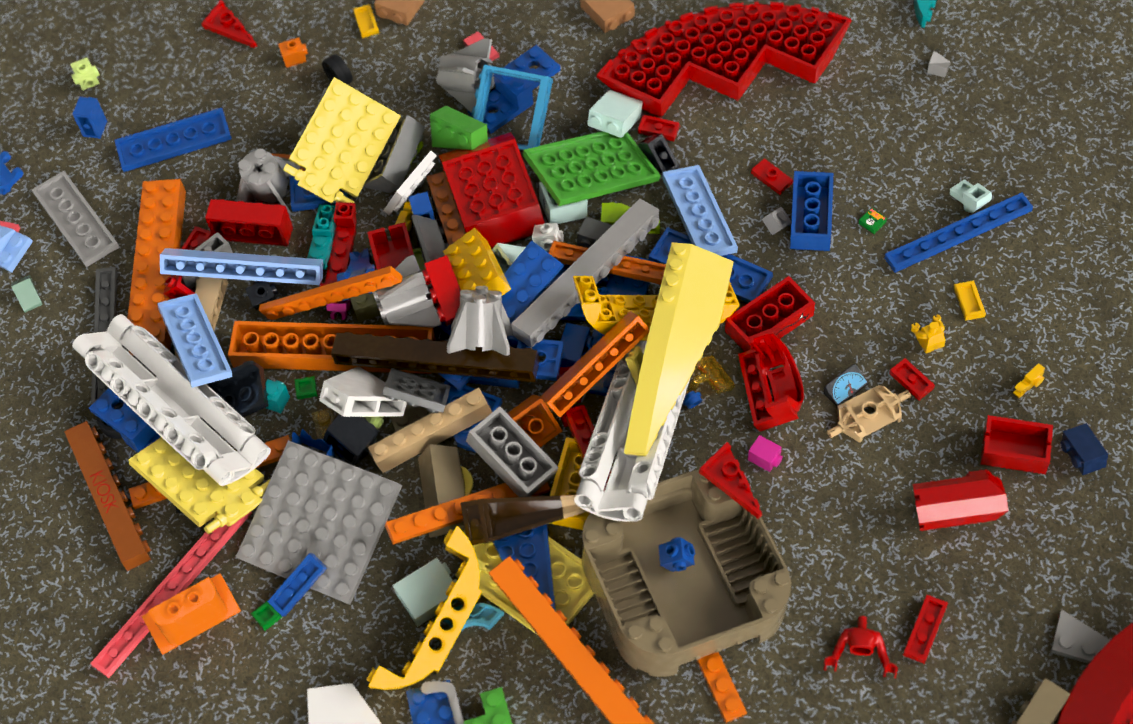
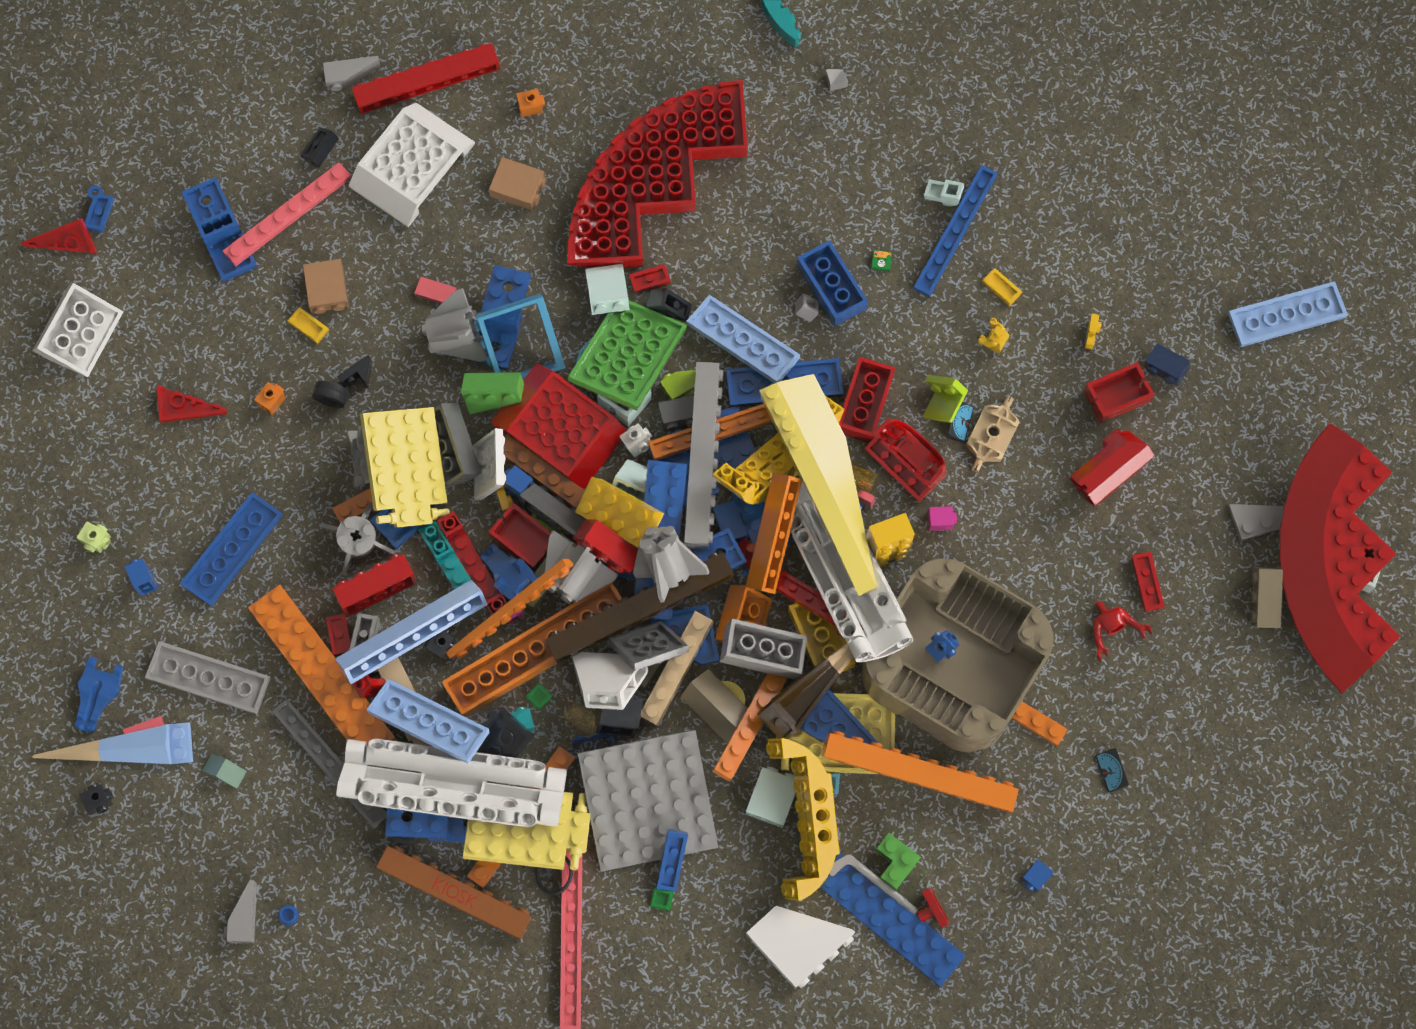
camera: 45 degrees left, 15 degrees up
orange windscreen [141,573,241,655] -> none
light yellow tile [625,346,644,386] -> none
red wing [699,442,762,519] -> none
red plate [751,158,793,195] -> none
red plate [889,358,935,401] -> none
none -> black slope [337,355,373,388]
none -> black tyre [536,856,573,895]
none -> coral tile [857,490,875,508]
none -> yellow brick [866,513,915,568]
none -> lime bracket [923,375,968,423]

